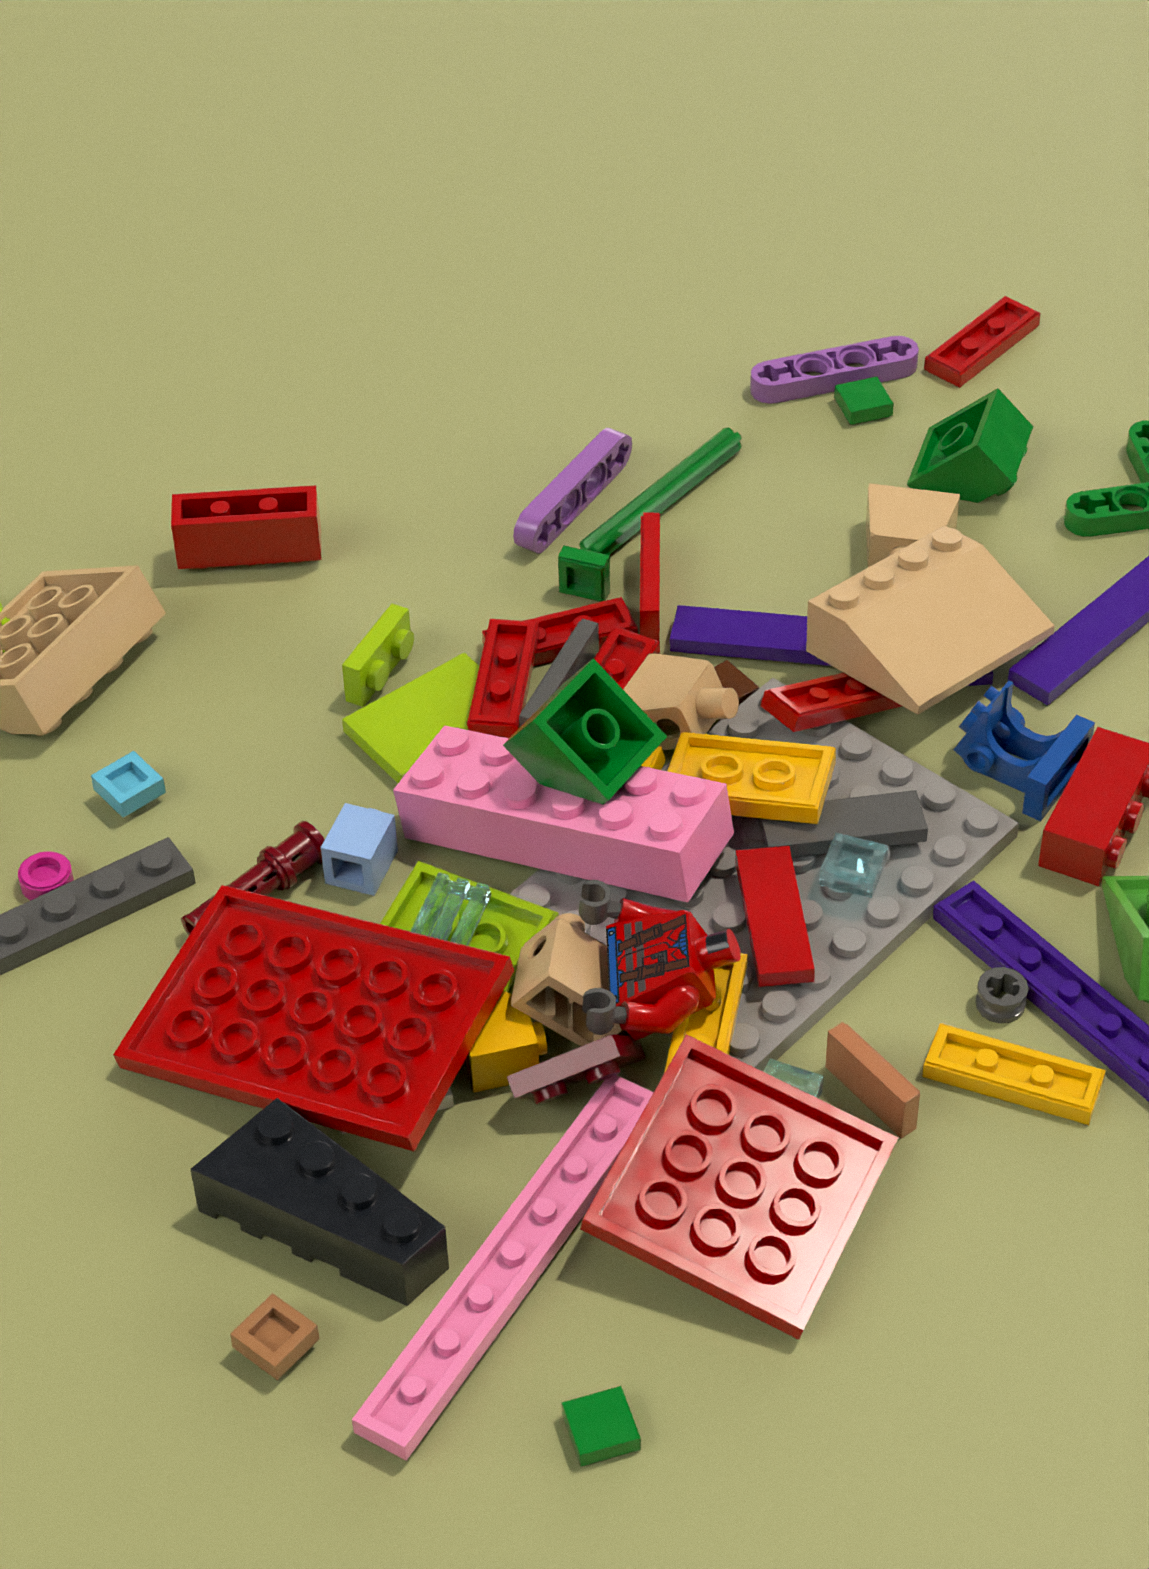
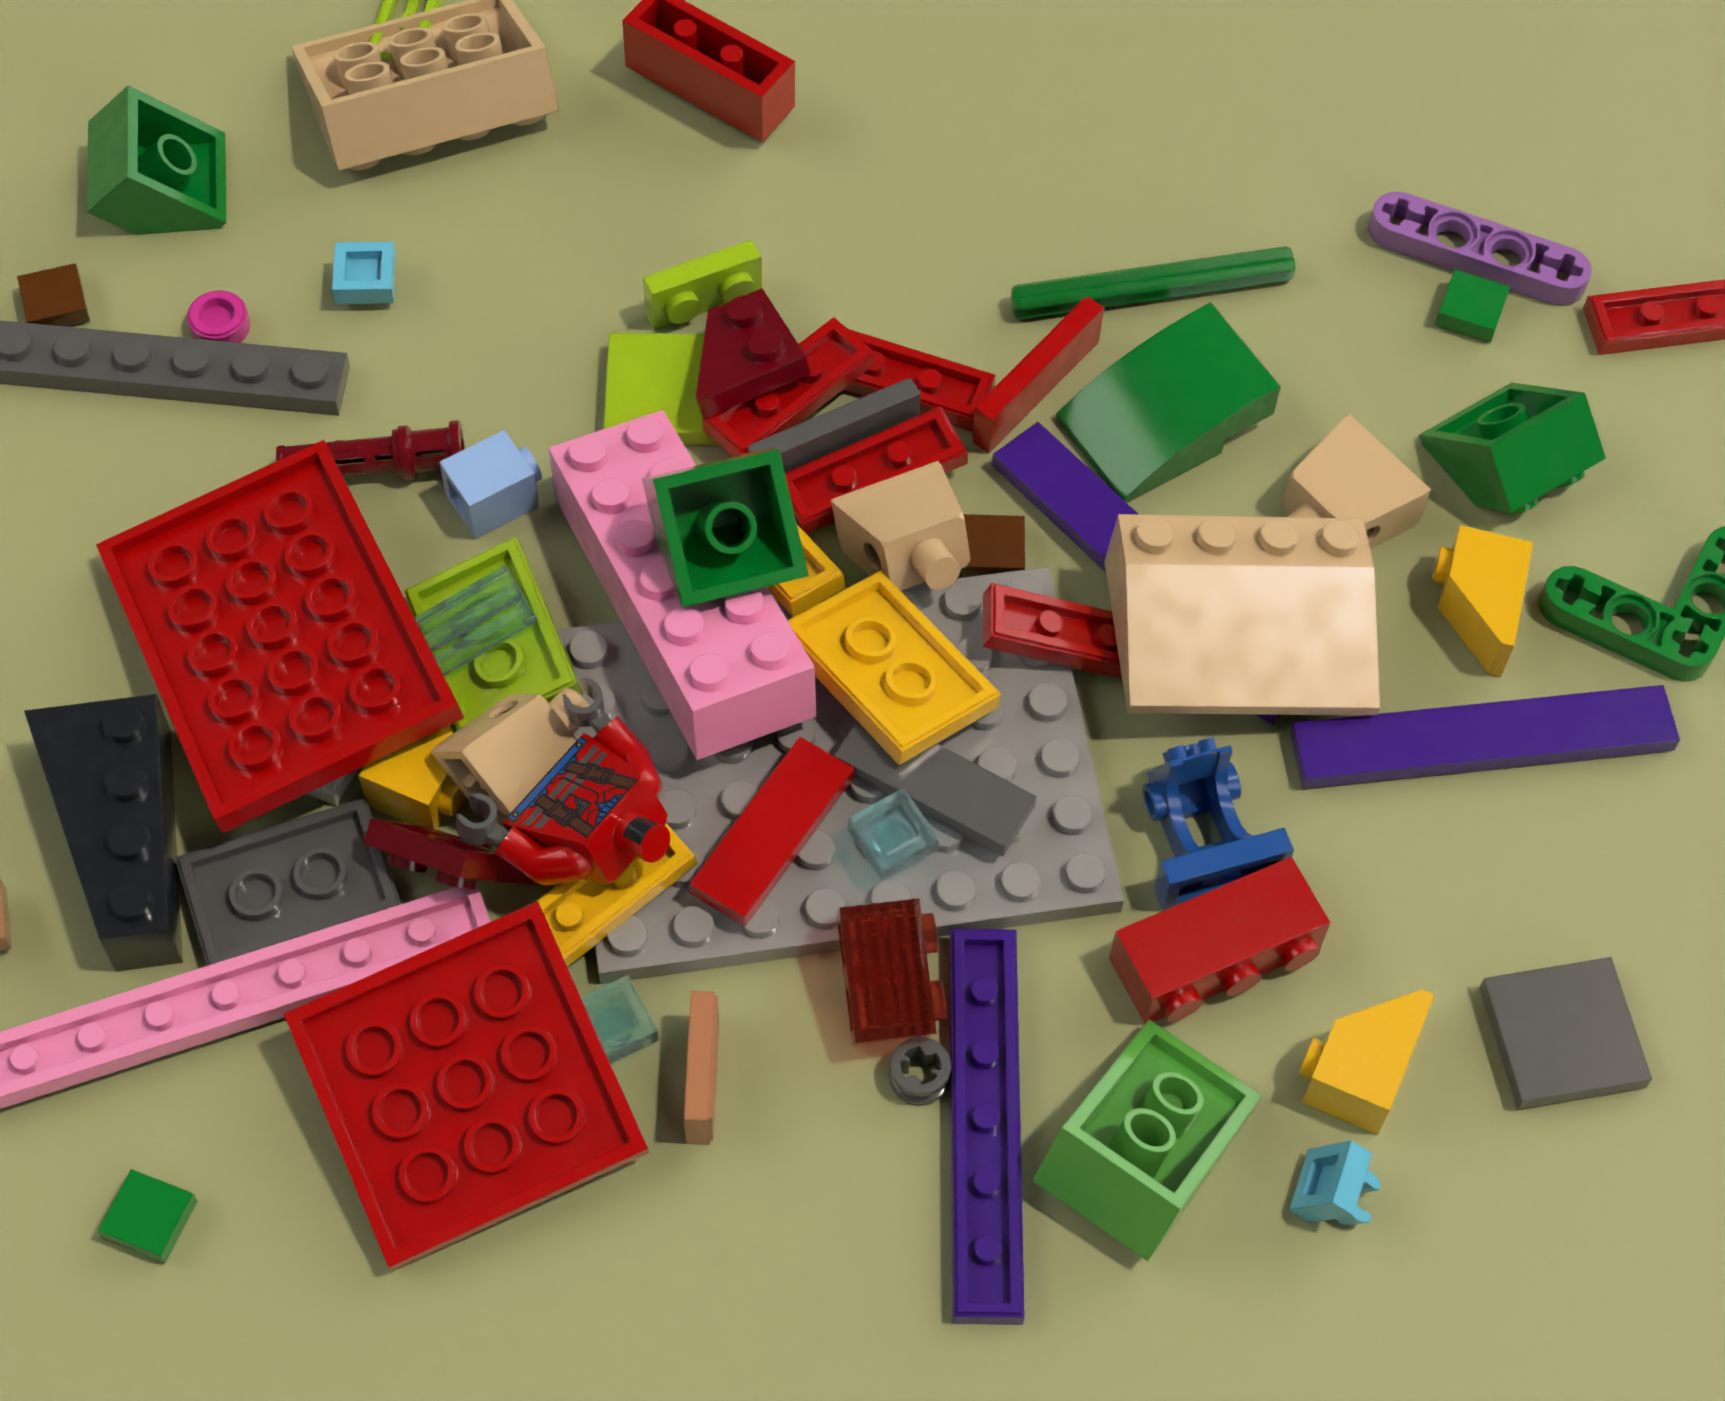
camera: 35 degrees right, 15 degrees up
medium lavender beam [513,428,632,553] -> none
green tile [558,545,610,602] -> none
yellow tile [922,1023,1106,1125] -> none
none -> dark grey tile [175,797,401,966]
none -> dark red wing [696,288,811,419]
none -> clear red brick [836,898,947,1046]
none -> green slope [1056,302,1281,503]
none -> yellow slope [1432,525,1534,677]

